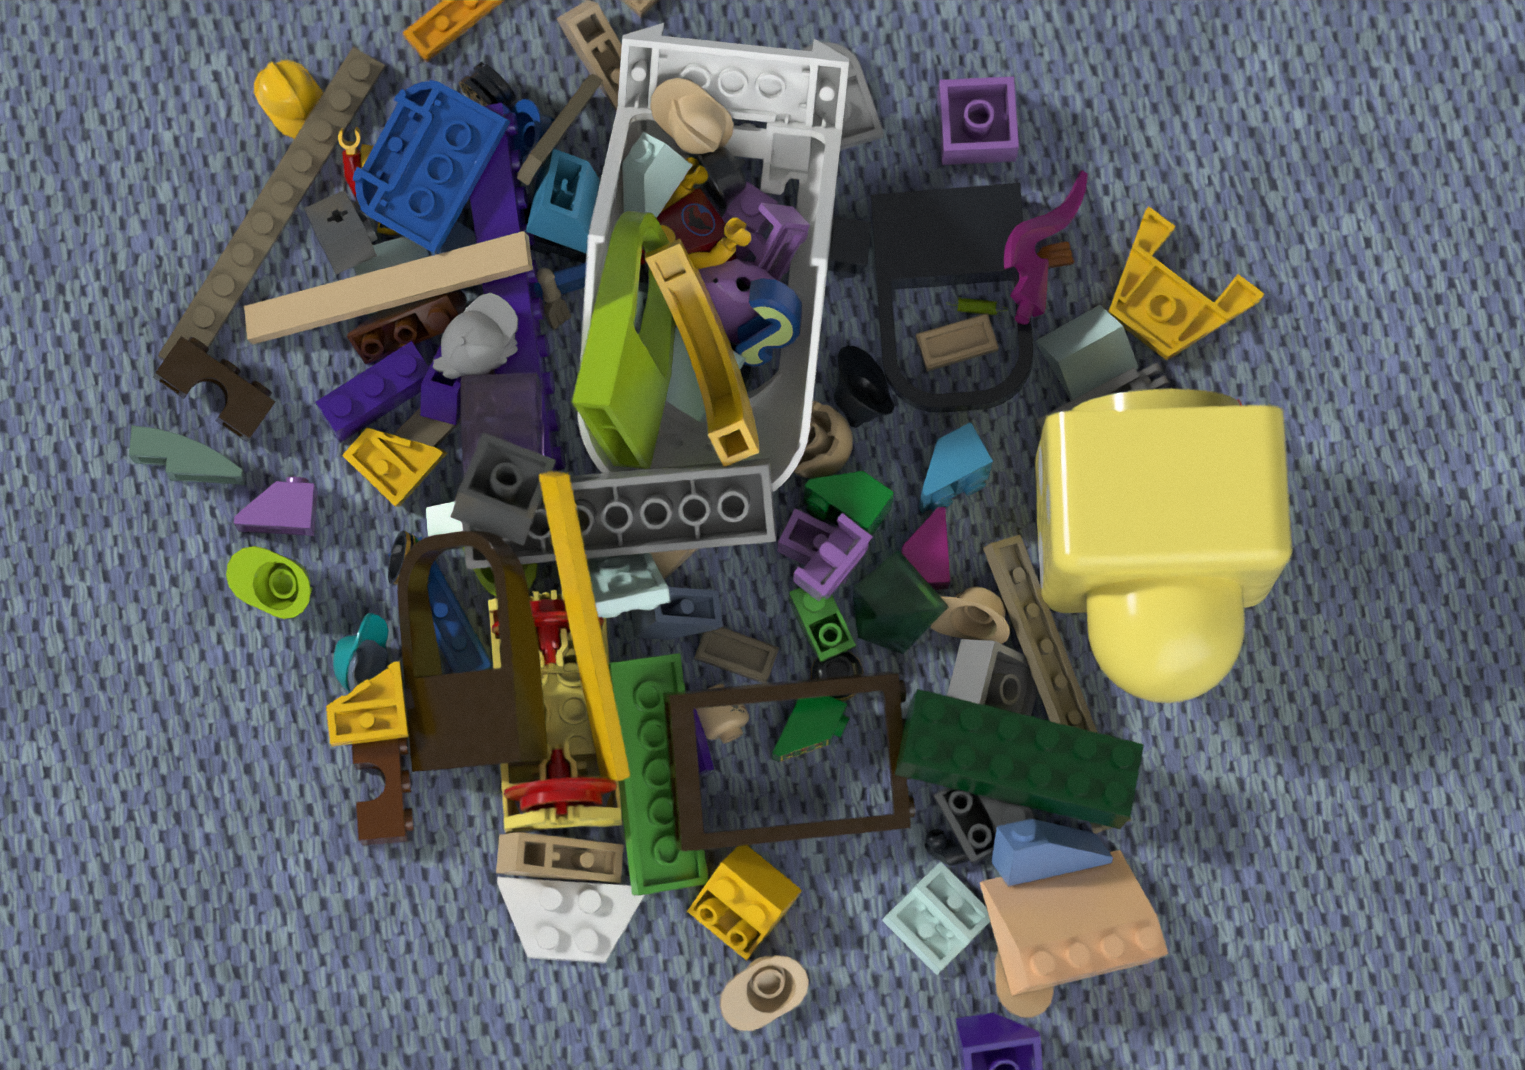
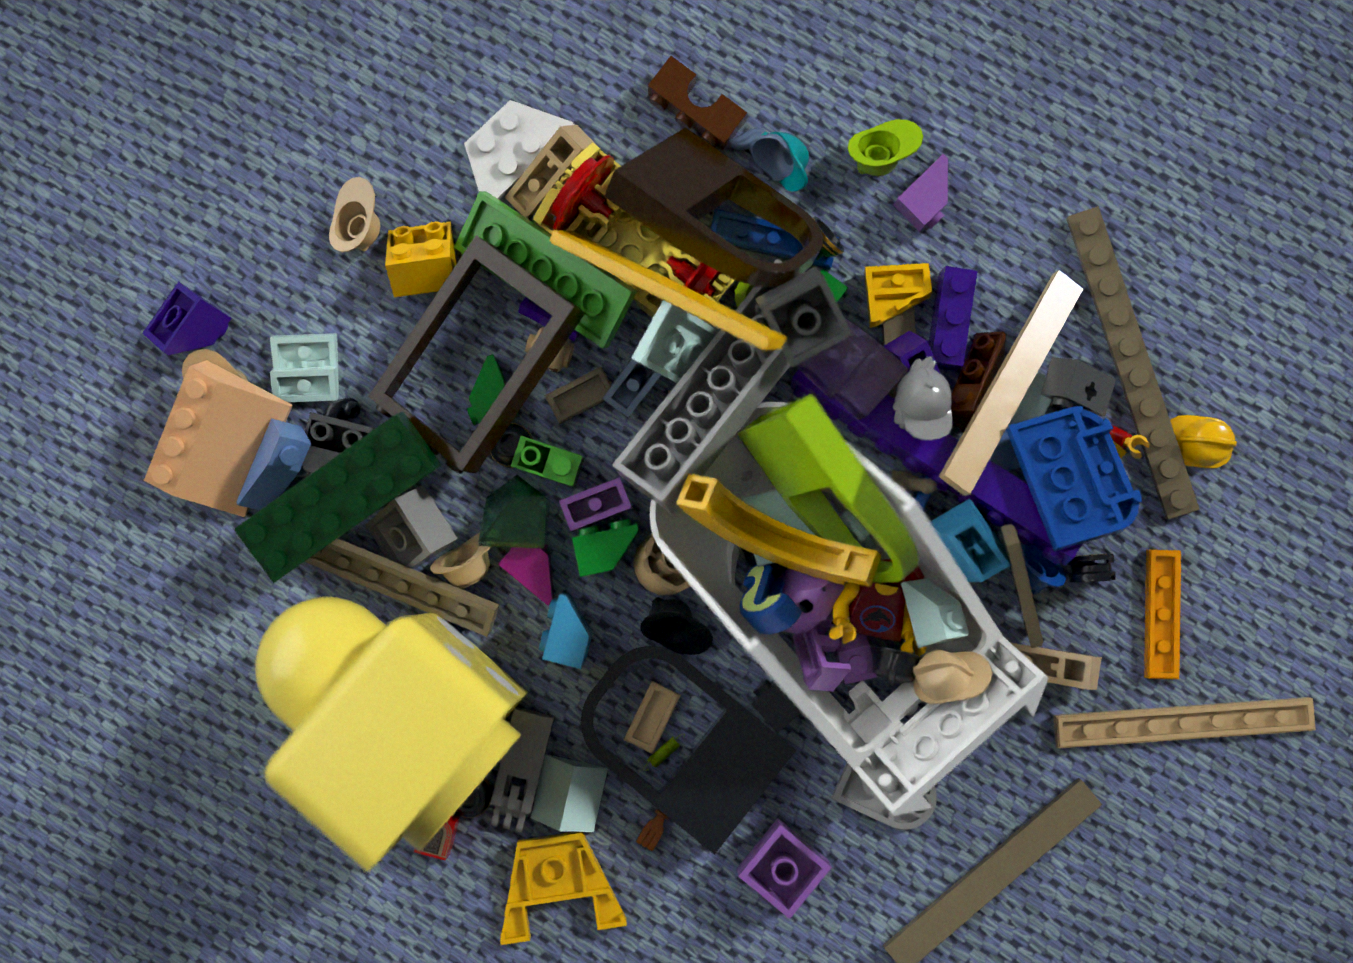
camera: 135 degrees right, 10 degrees up
sand green slope [129,425,246,485] -> none
dark brown arch [153,336,276,442] -> none
yellow wing [326,661,409,747] -> none
medium lavender window [793,513,873,602] -> none
magenta piece [1004,170,1088,325] -> none

